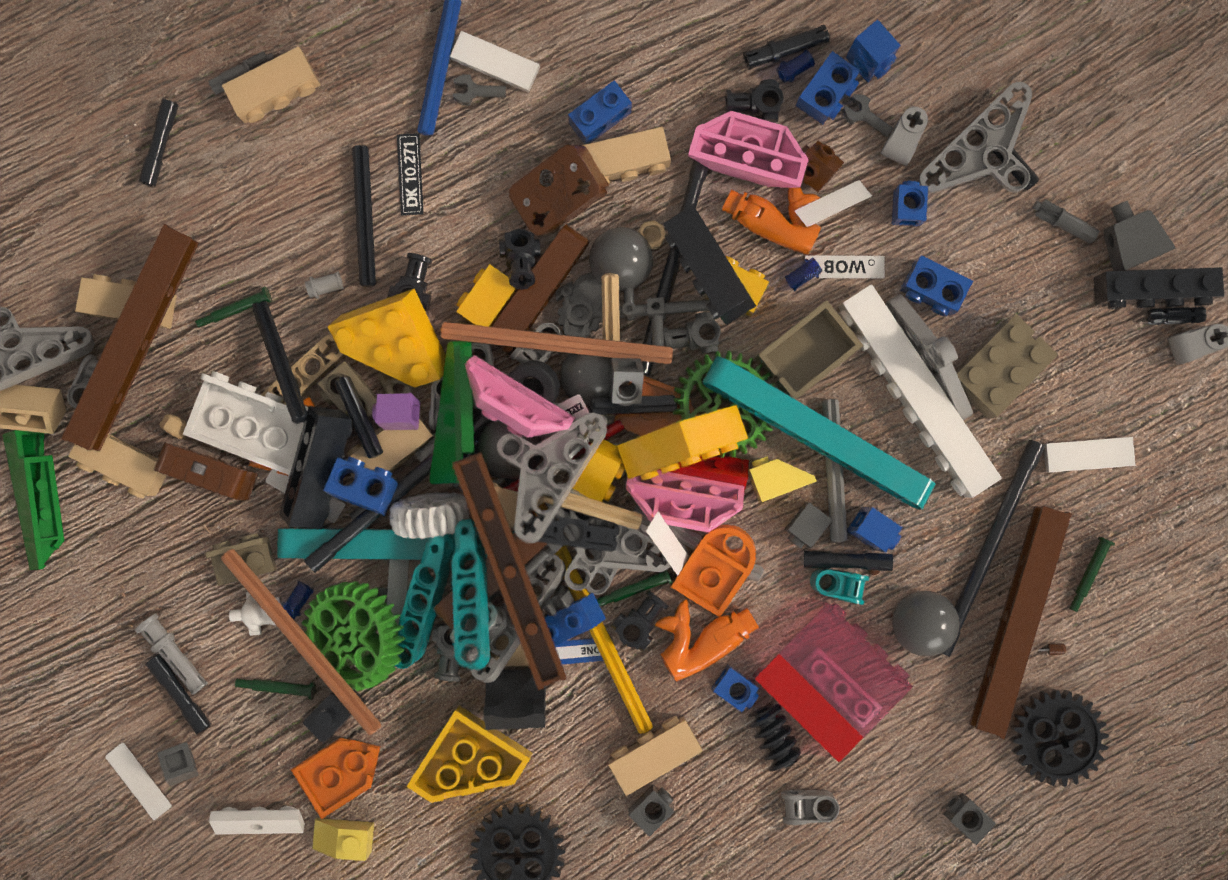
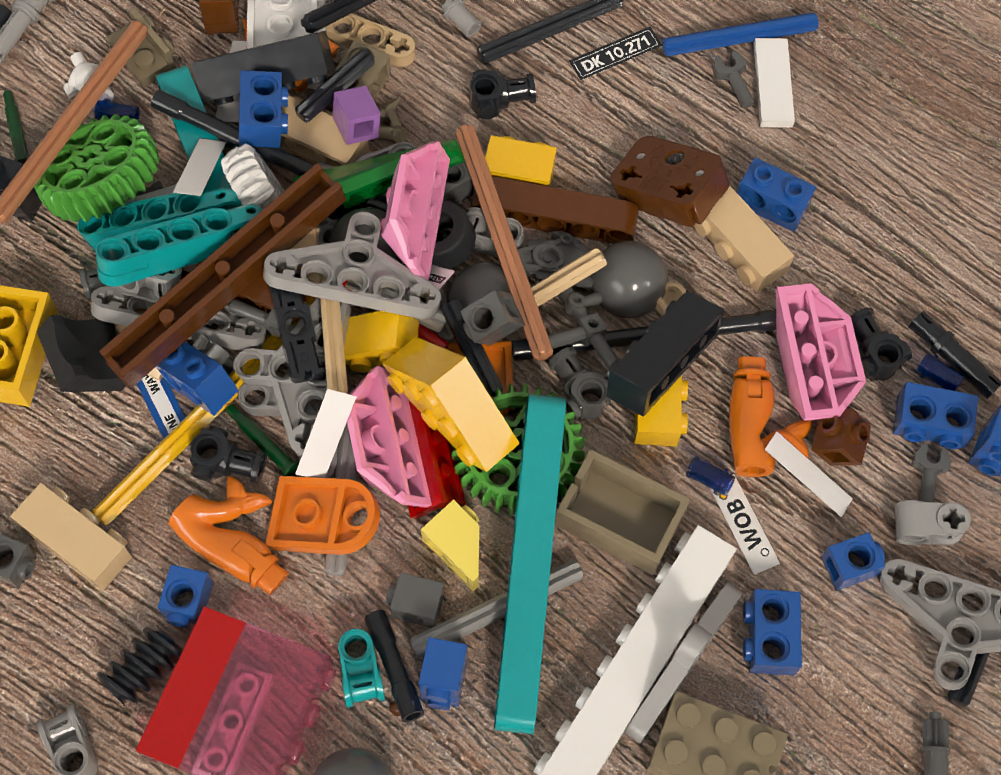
camera: 65 degrees right, 20 degrees down
yellow brick [327,289,446,388] -> none
black connector [499,229,540,290] -> none
none -> white sticker [173,138,226,196]

